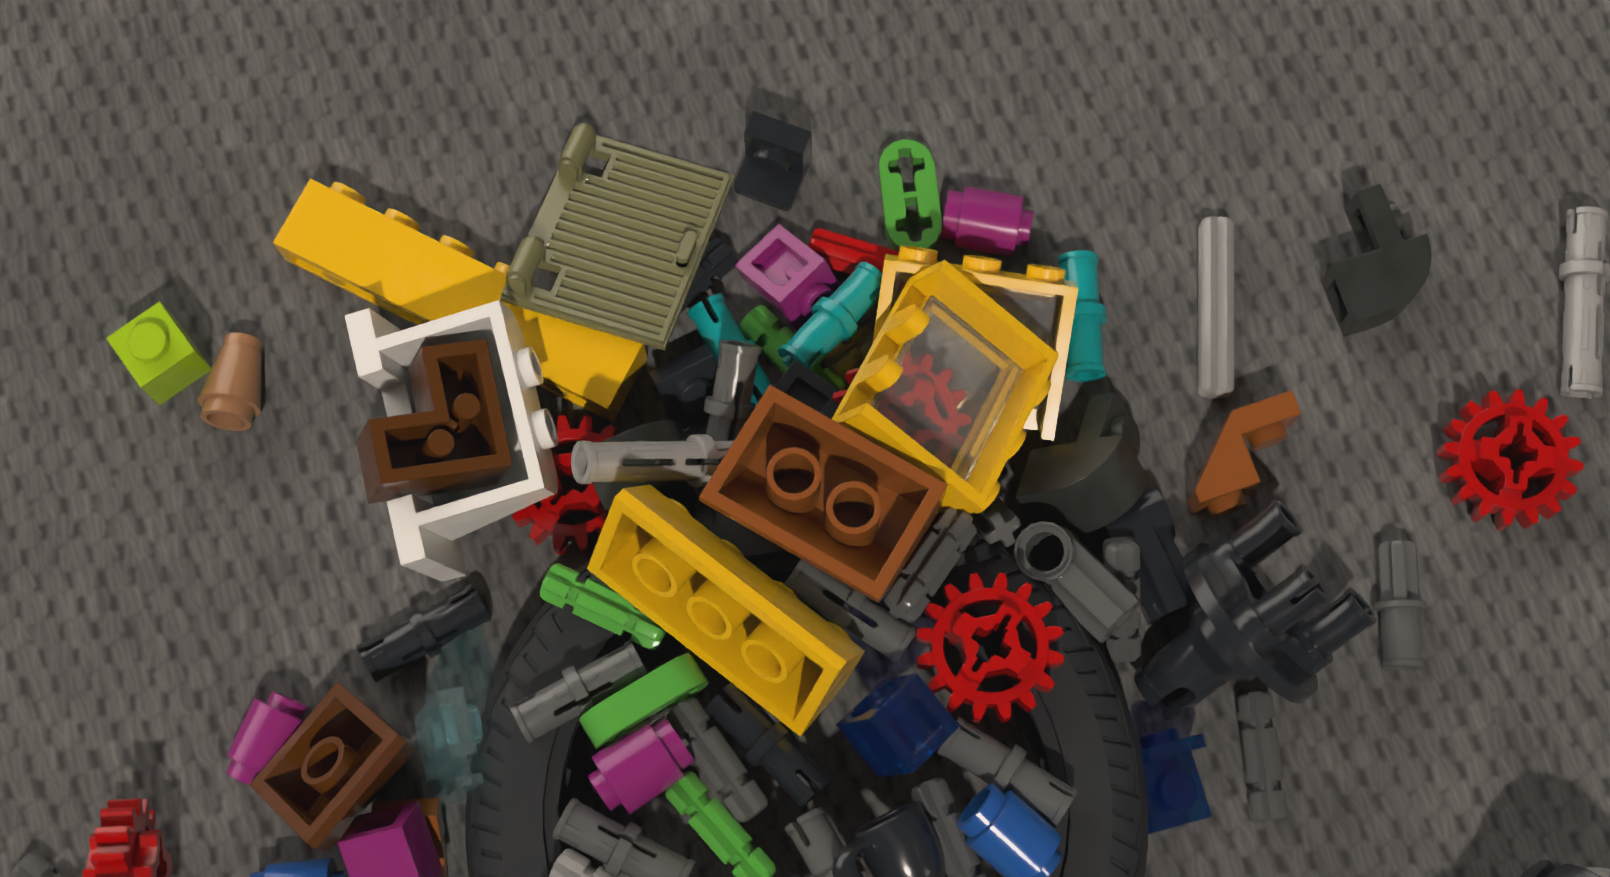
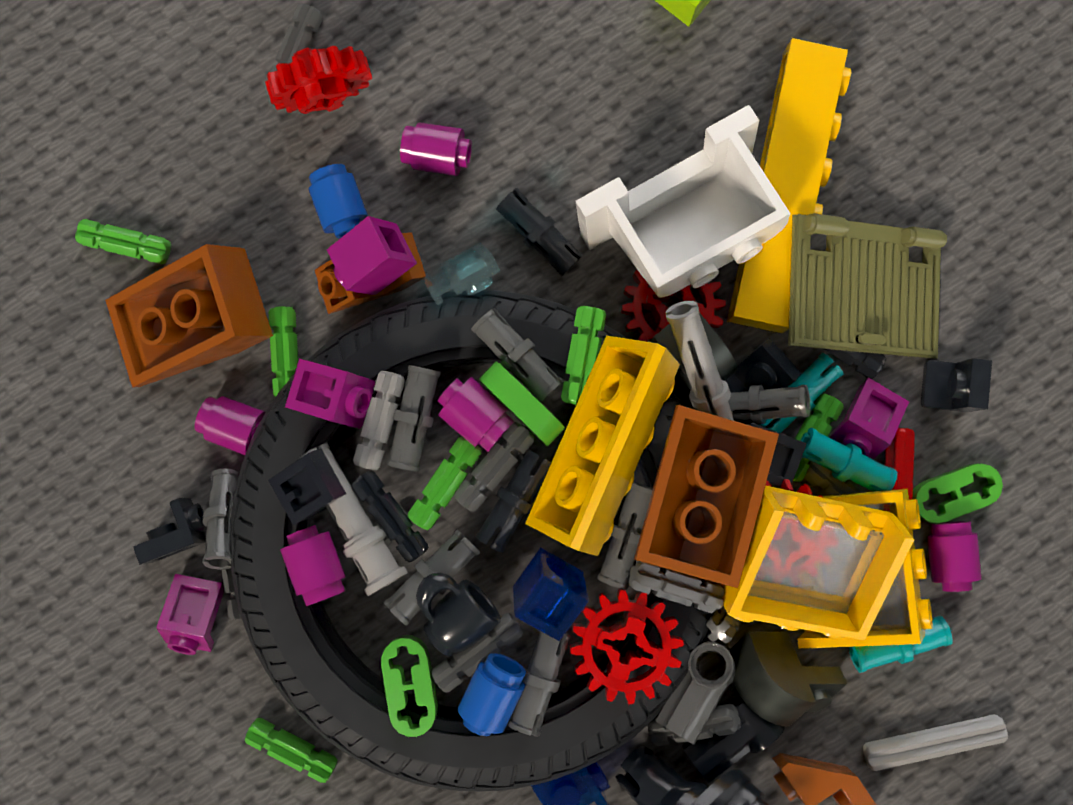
camera: 75 degrees right, 10 degrees up
medium nougat cone [197,333,263,431] -> none
reddish brown slope [250,682,417,851] -> none
reddish brown brick [356,339,512,504] -> none

